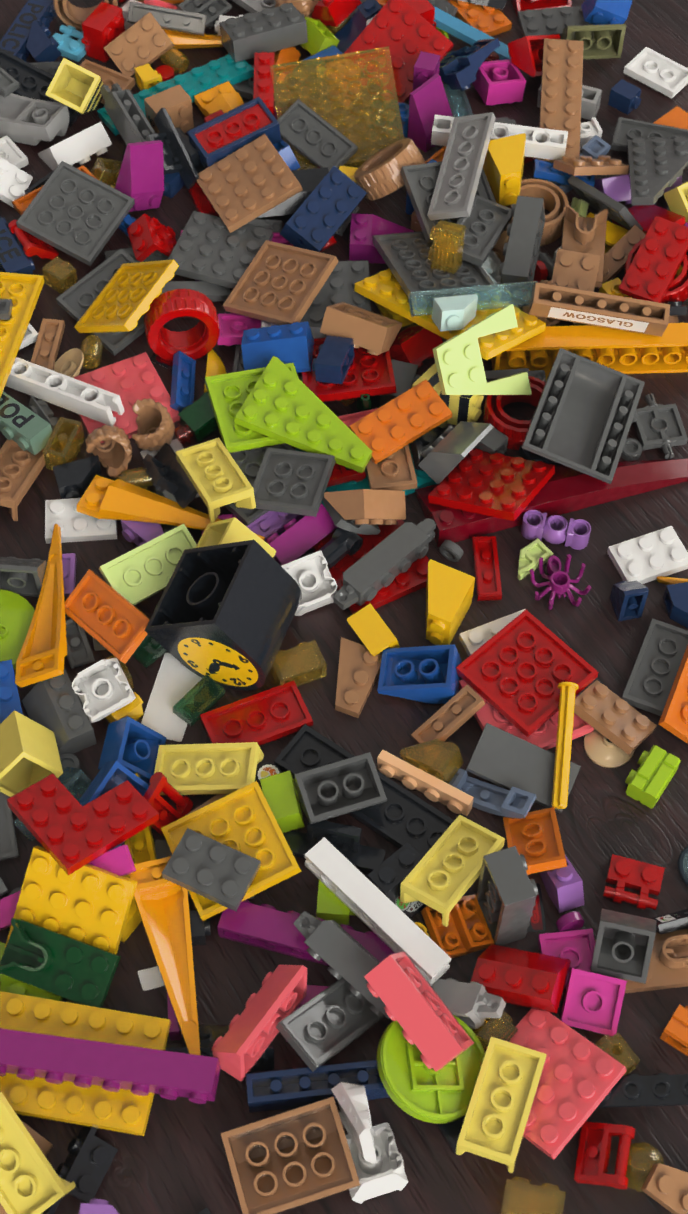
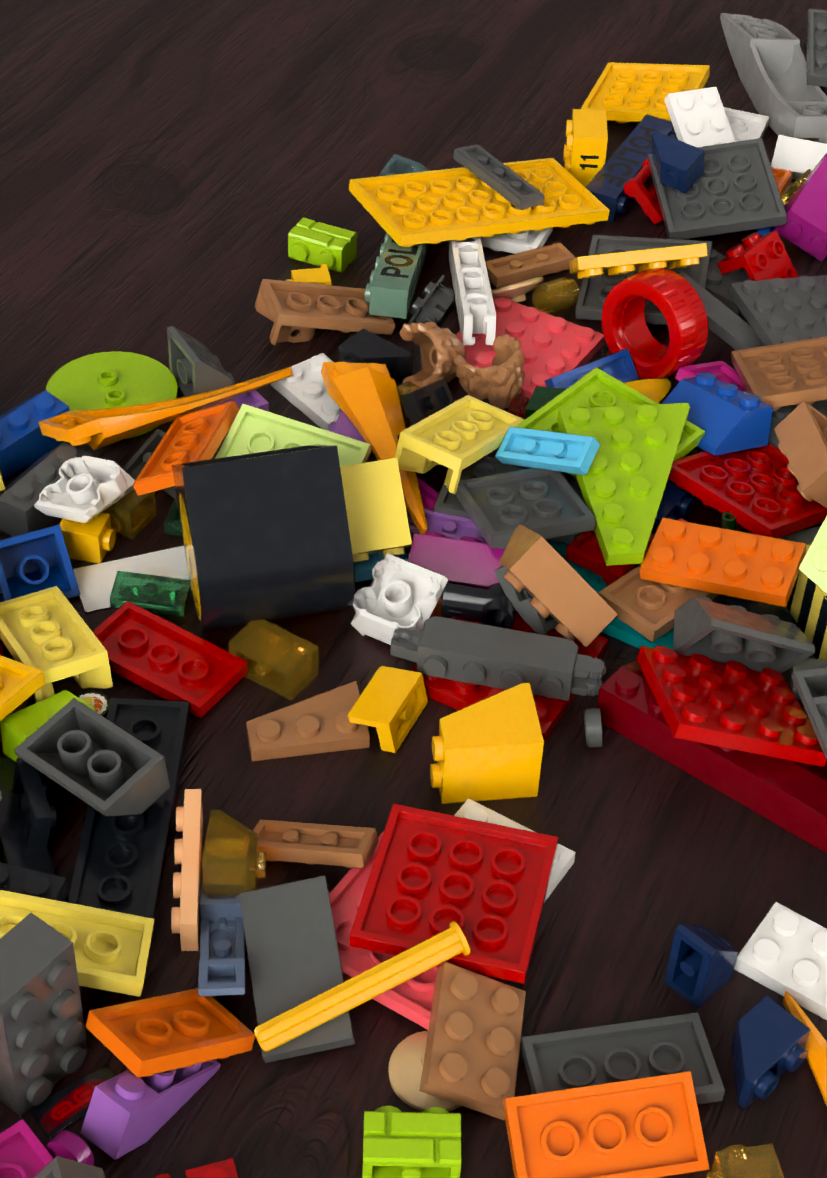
camera: 55 degrees right, 15 degrees down
clear yellow brick [42,256,78,294] -> none
clear yellow brick [43,417,85,470] -> none
dark blue brick [312,335,355,384] -> none
blue slope [377,644,462,704] -> none
red tile [472,536,502,601] -> none
yellowish green tile [518,538,554,580] -> none
medium lavender piece [521,510,591,550] -> none
magenta animal [530,554,591,610] -> none
none -> medium azure plate [495,427,600,475]
none -> dark blue slope [652,130,705,193]

